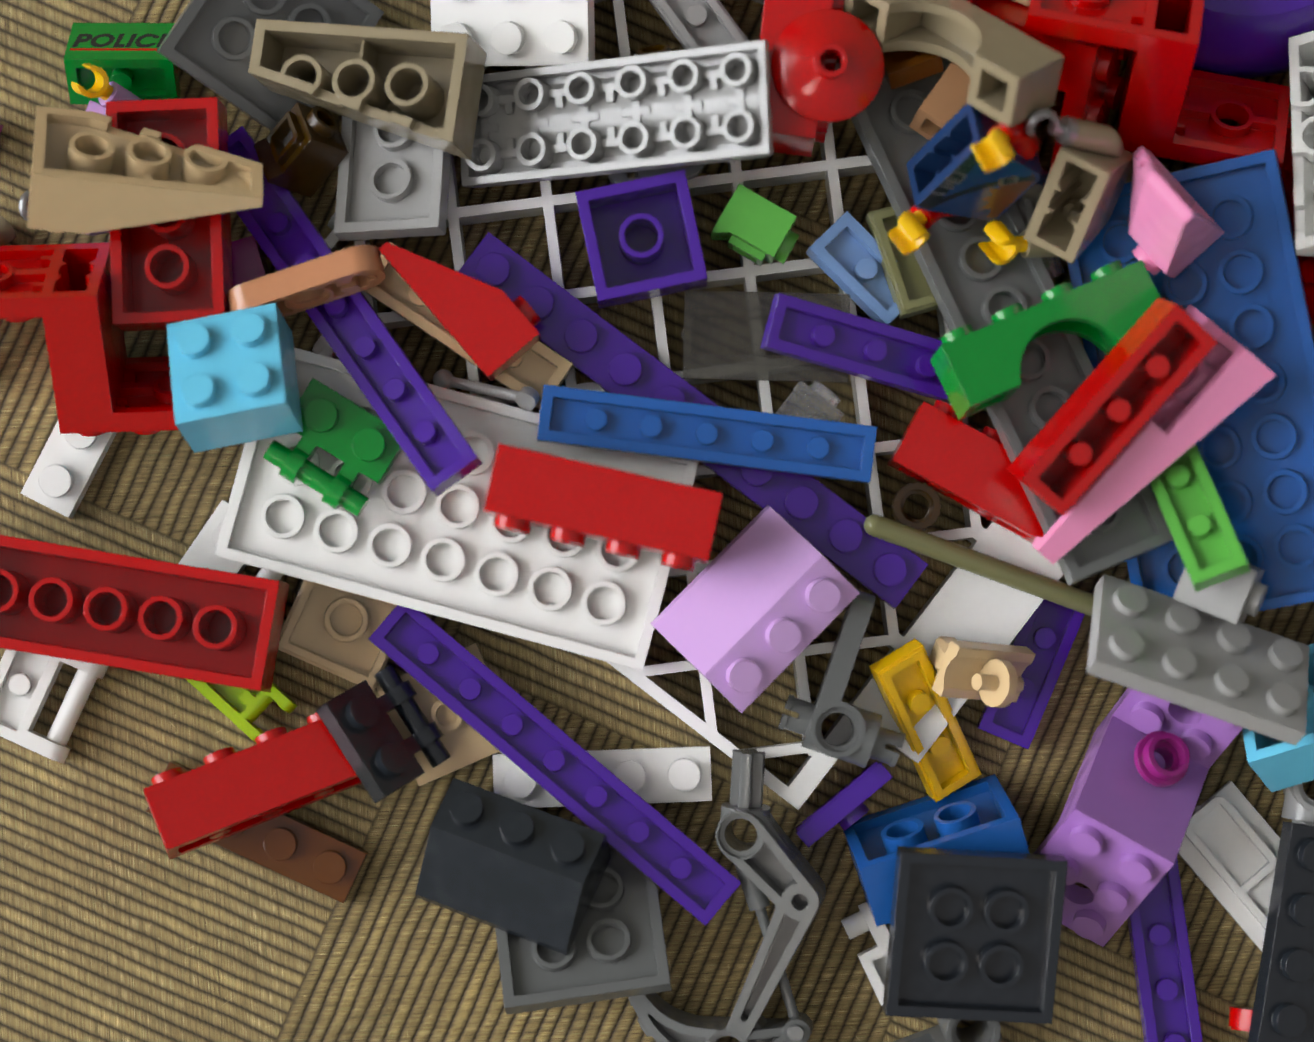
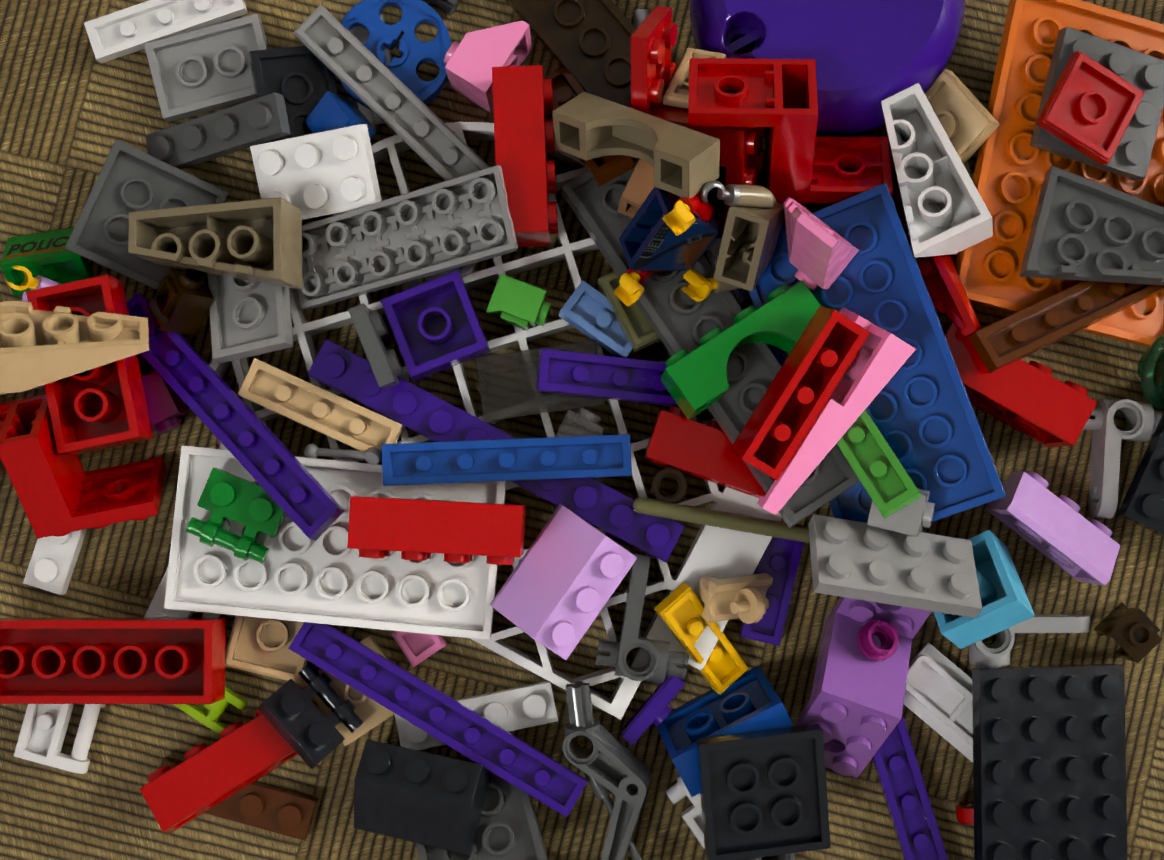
camera: 10 degrees left, 0 degrees up
medium azure brick [166,303,303,453] -> none
nougat beam [226,245,386,317] -> none
red slope [378,242,542,382] -> none
red dish [771,9,884,123] -> none
none -> dark grey plate [348,303,402,390]
none -> bright pink tile [392,631,447,667]

